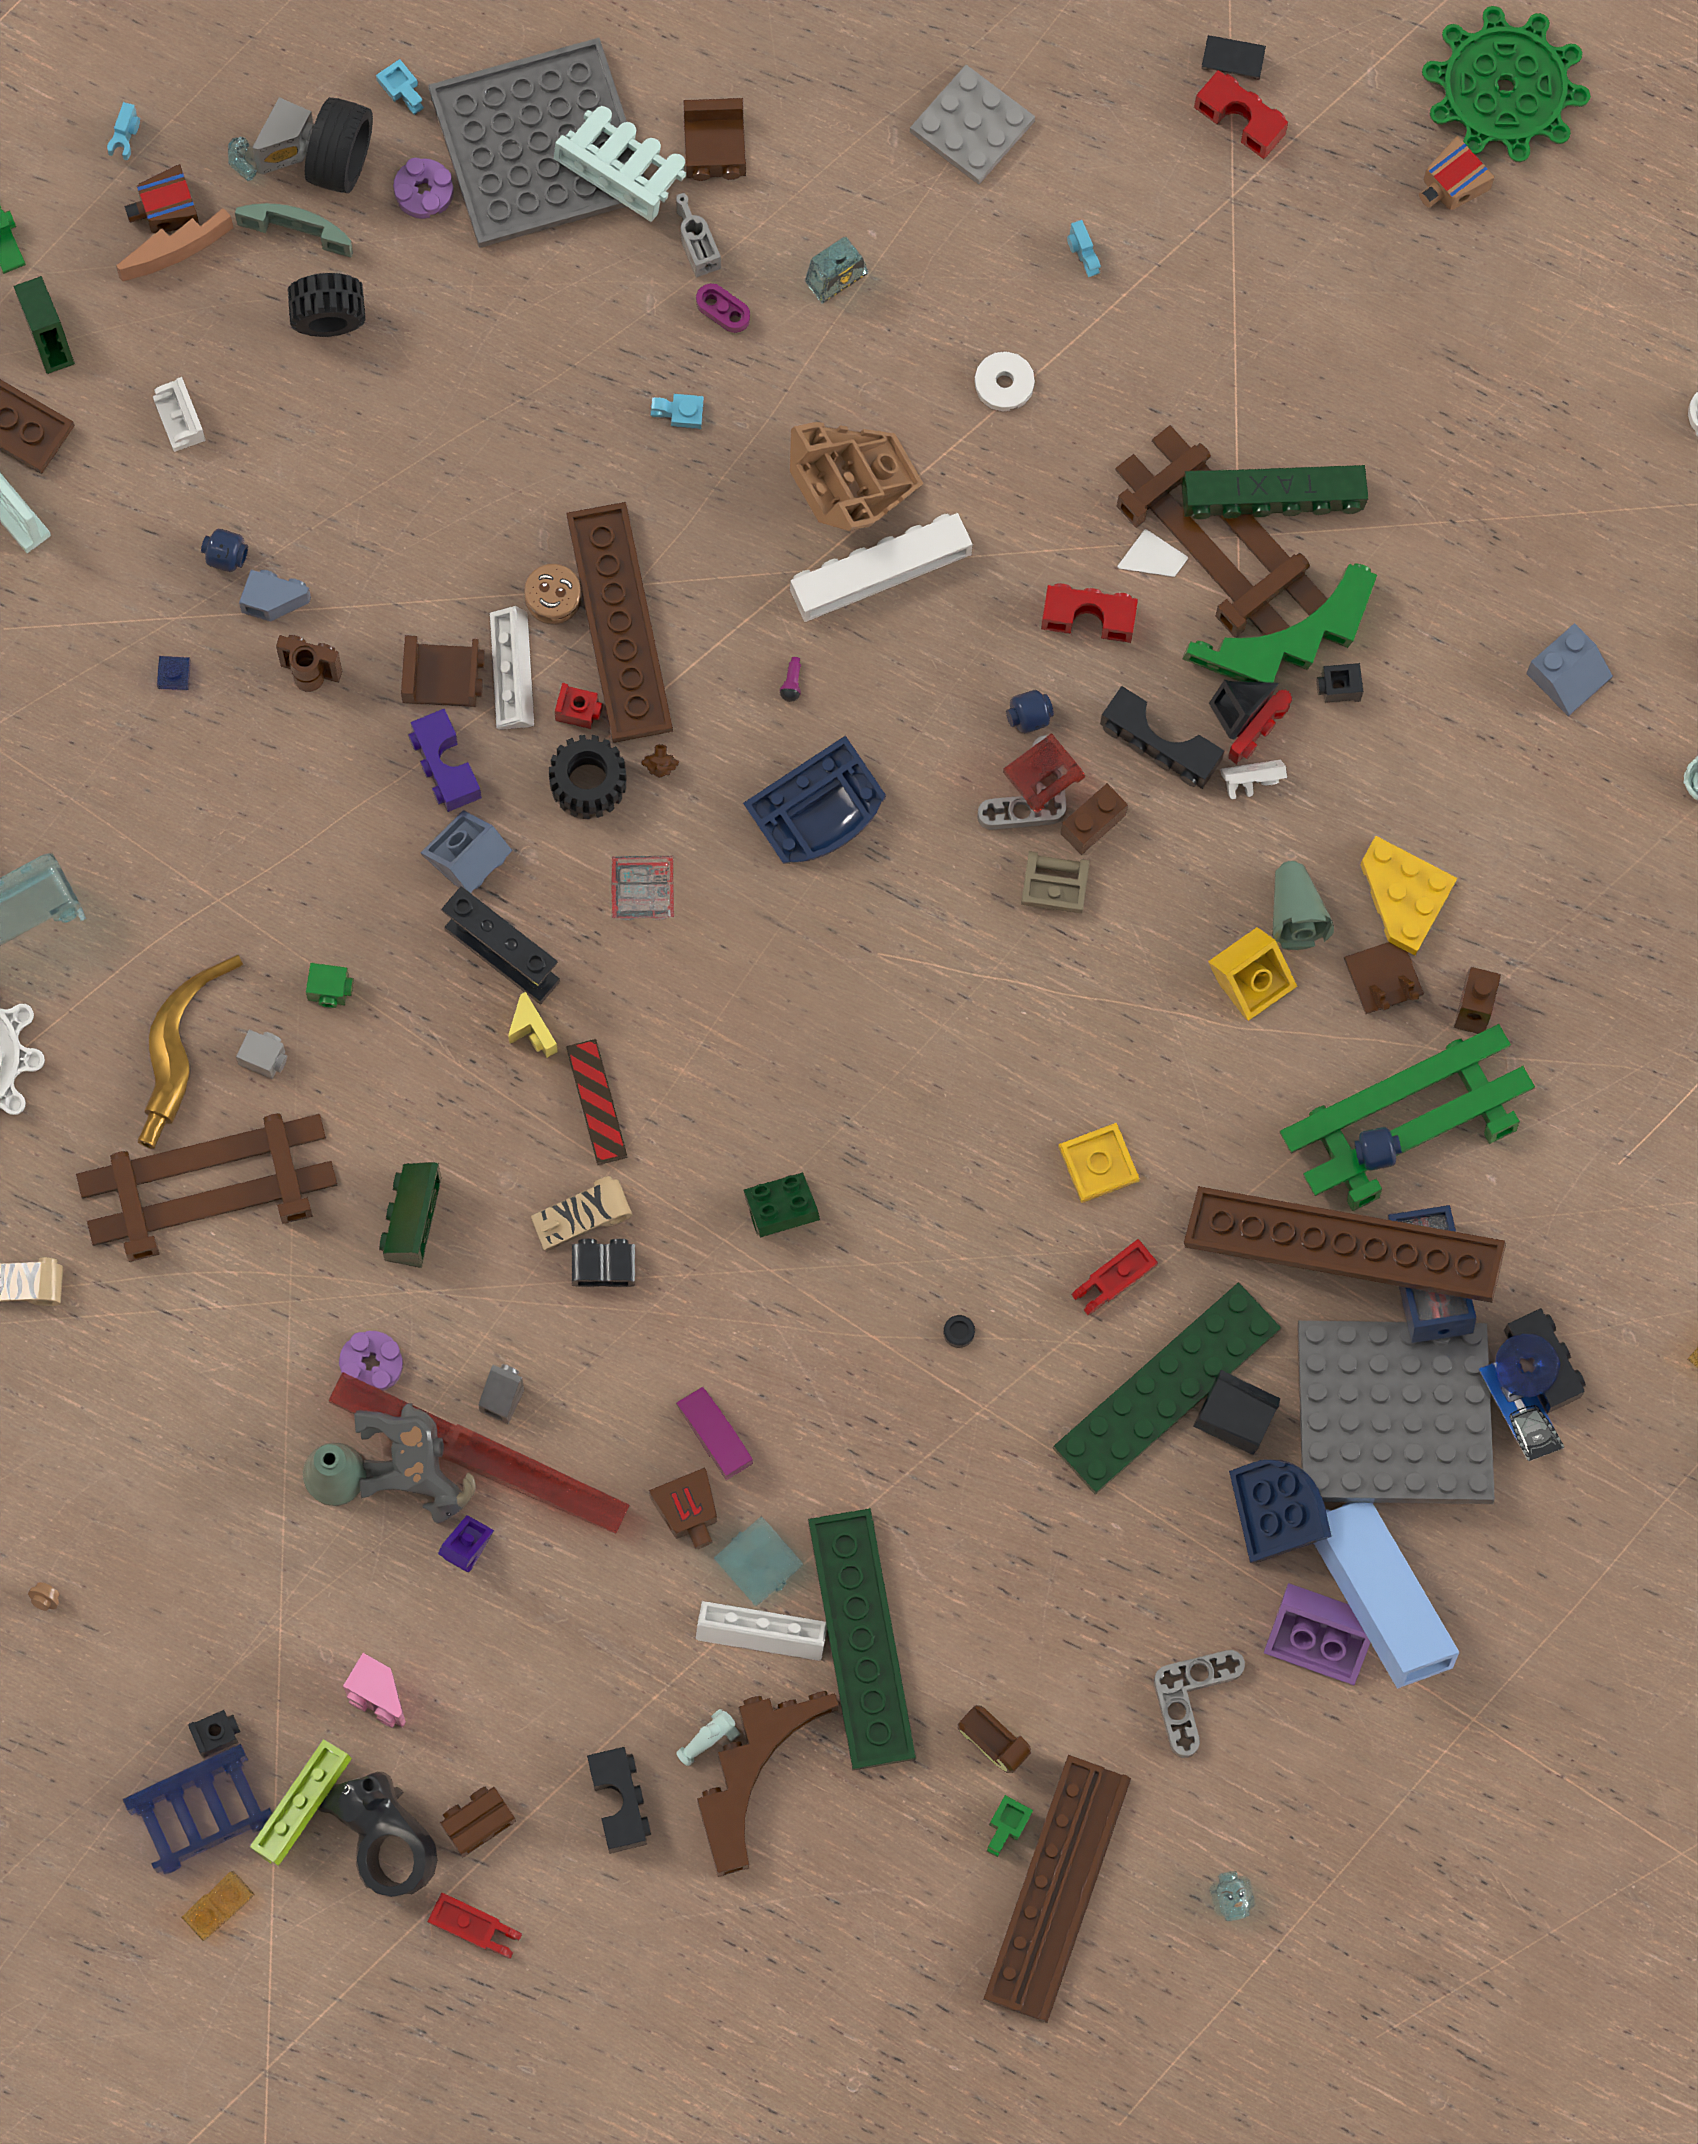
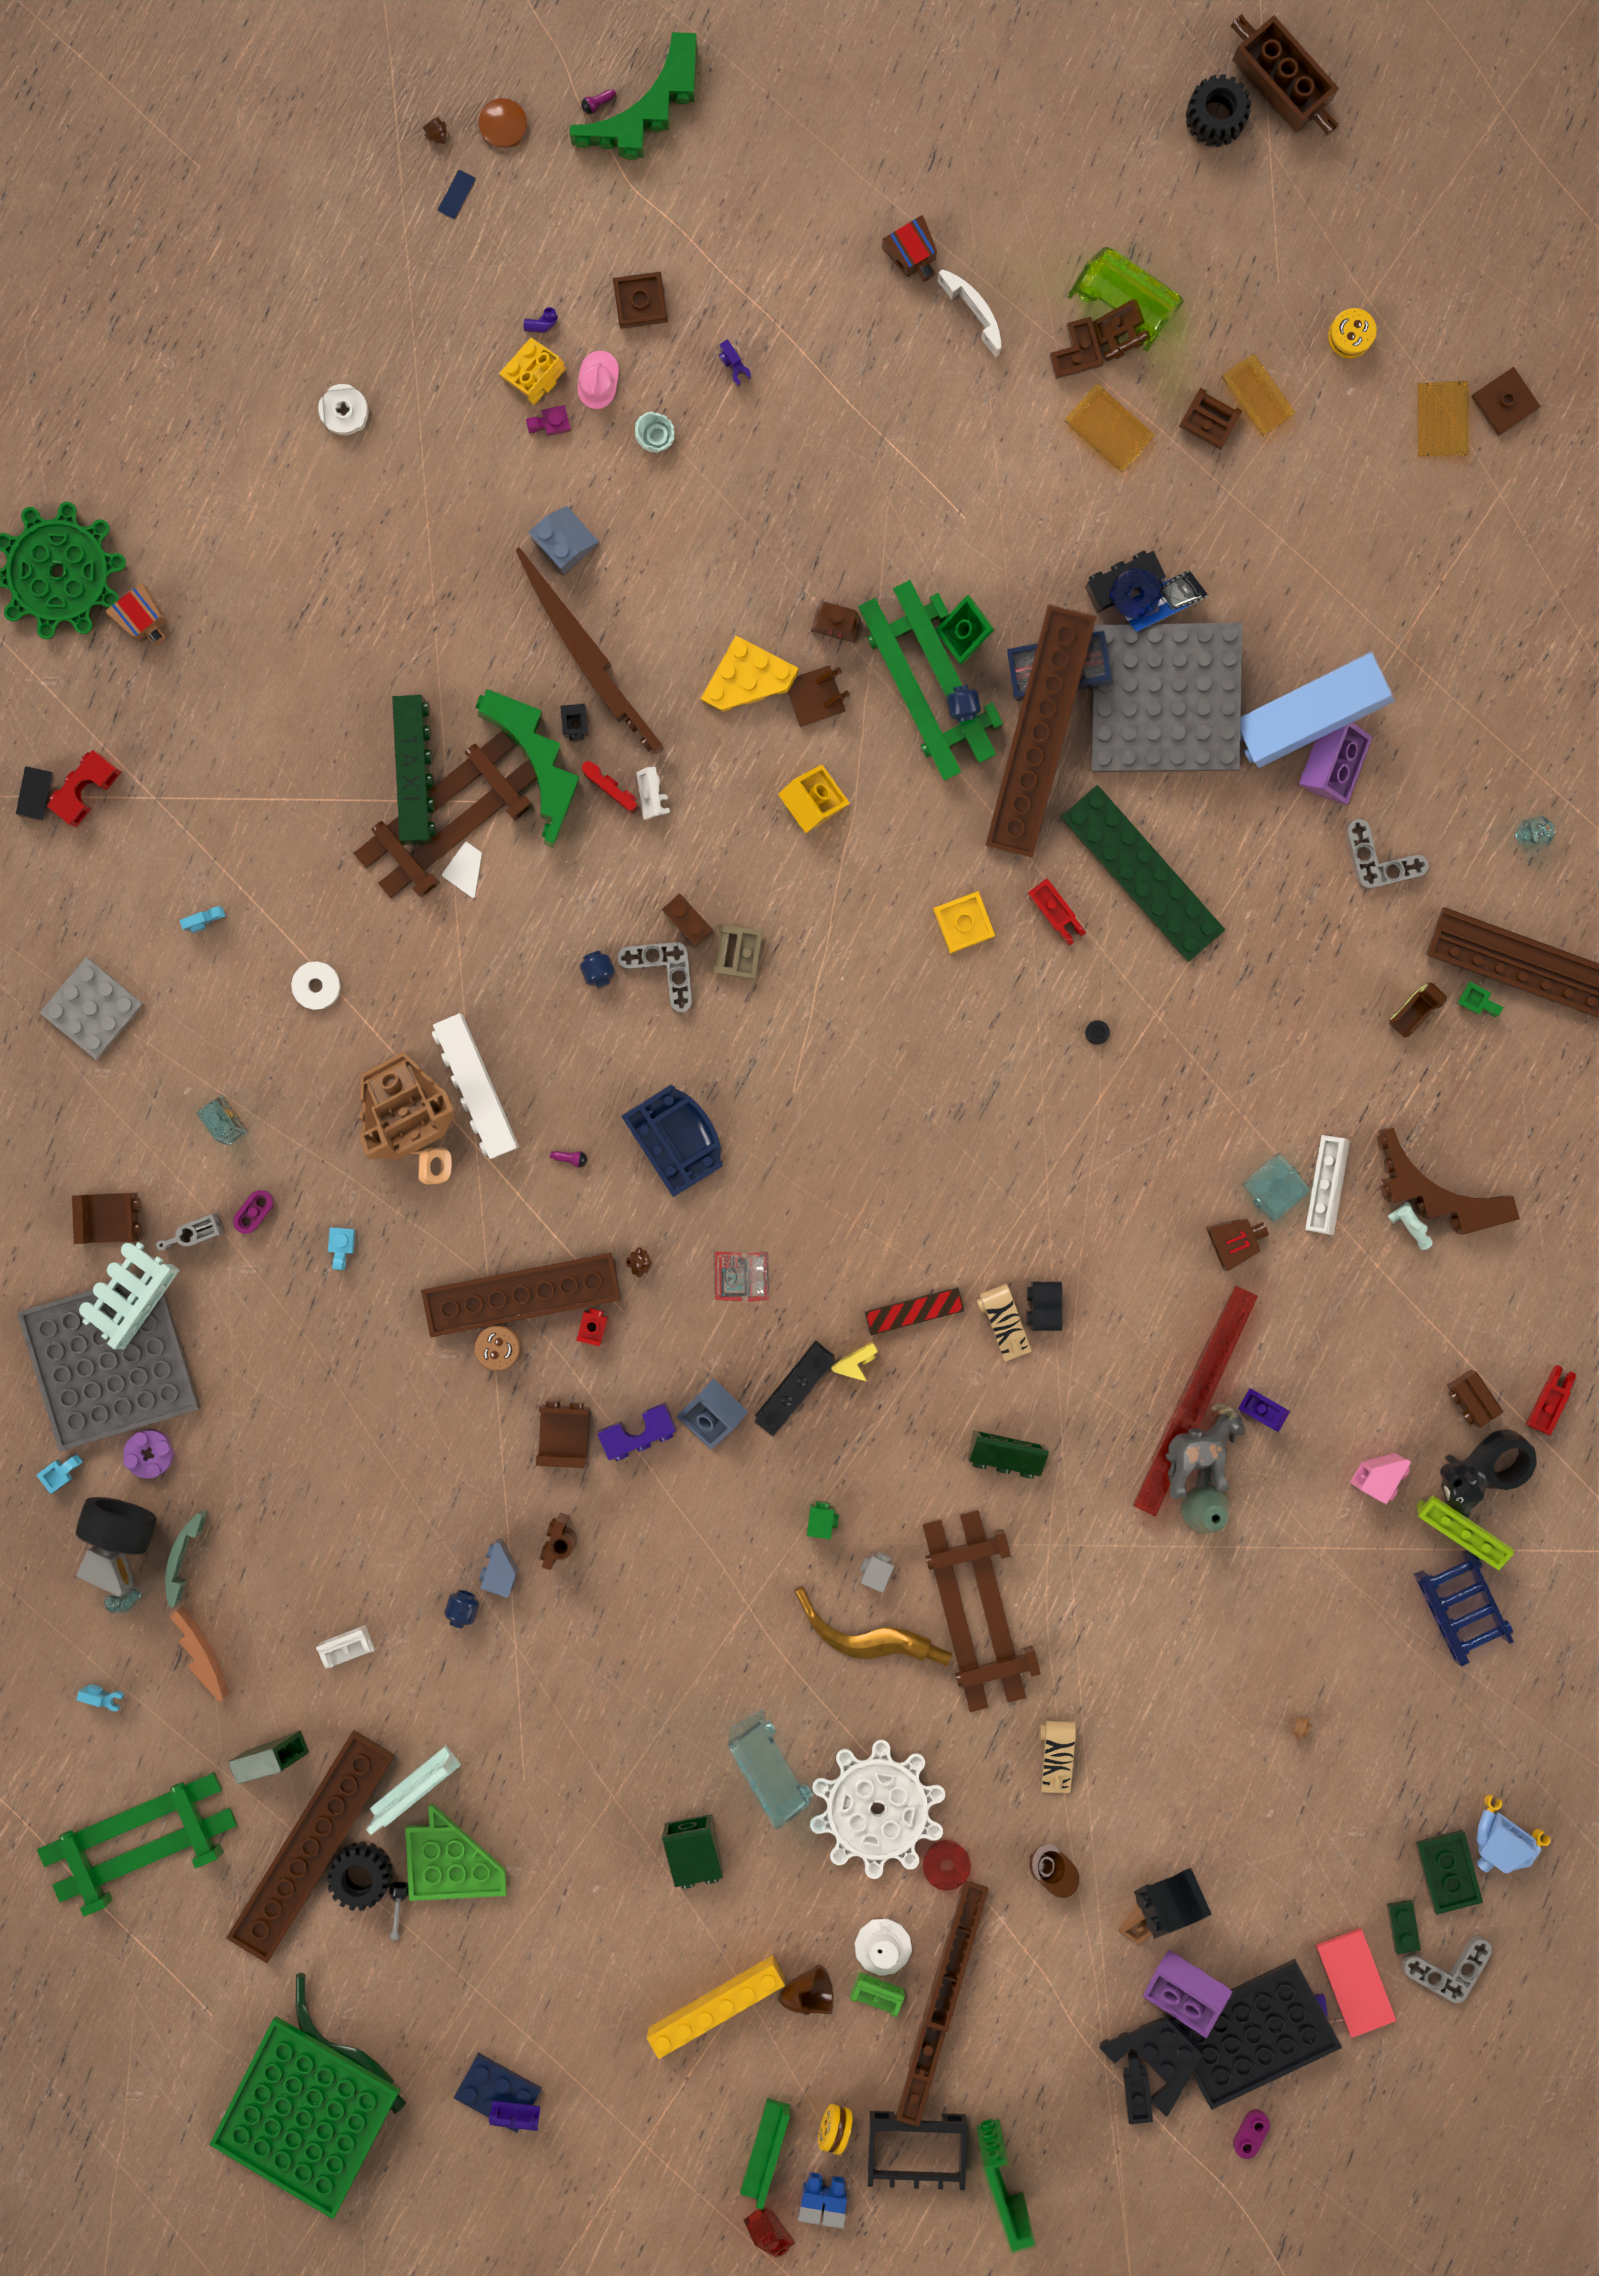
camera: 85 degrees left, 15 degrees up
torso [124,164,199,233] -> none
clear blue plate [157,656,191,690] -> none
clear yellow slope [181,1871,255,1941] -> none
black brick [188,1710,241,1758] -> none
black tyre [287,273,366,337] -> none
medium lavender plate [339,1331,403,1395] -> none
flat silver slope [478,1364,524,1424] -> none
white slope [490,606,534,729] -> none
black tyre [549,735,627,819] -> none
black arch [587,1747,651,1854] -> none
magenta slope [676,1387,753,1480] -> none
dark green plate [743,1172,820,1238] -> none
dark green plate [808,1508,916,1771] -> none
clear red plate [1003,733,1085,814] -> none
red arch [1041,583,1138,643] -> none
black arch [1100,686,1225,789] -> none
black slope [1193,1370,1280,1455] -> none
black slope [1209,679,1279,740] -> none
dark blue plate [1229,1460,1332,1563] -> none
sand green cone [1272,861,1334,950] -> none
none -> light nougat piece [411,1147,452,1184]
none -> reddish brown slope [516,547,664,754]
none -> green slope [935,595,995,665]

